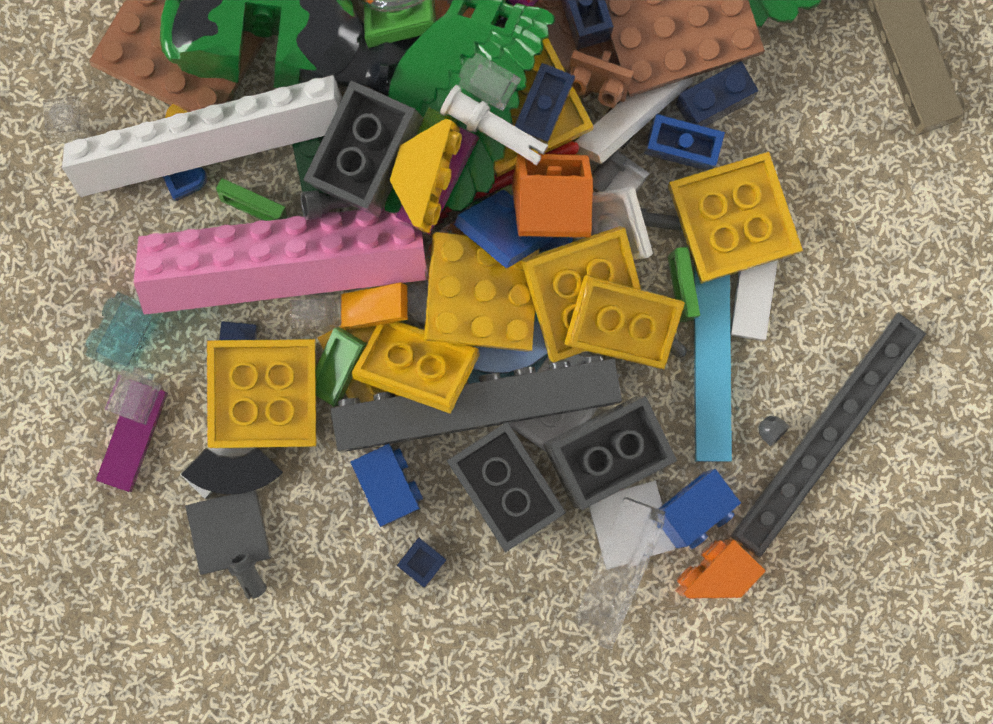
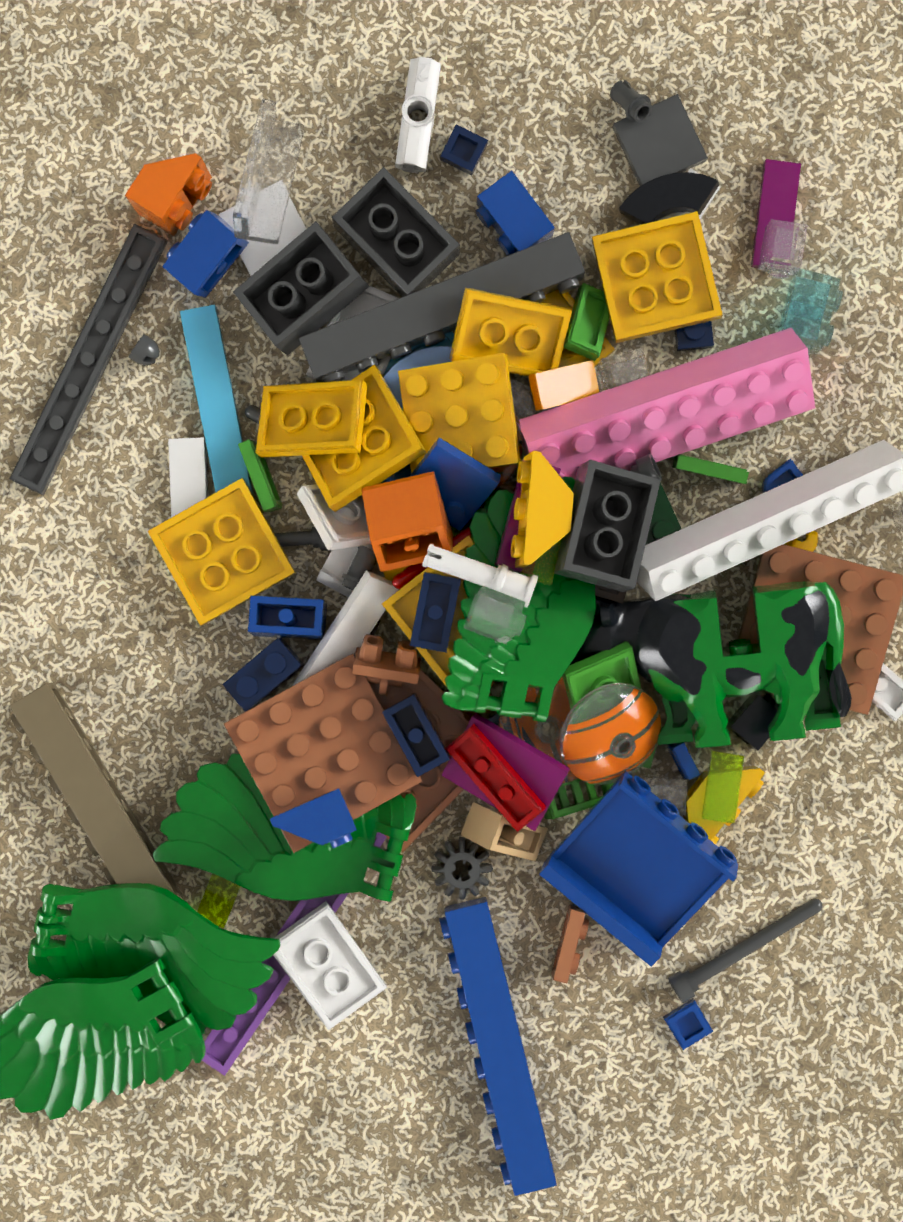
camera: 170 degrees right, 5 degrees up
none -> white piece [395,57,441,173]

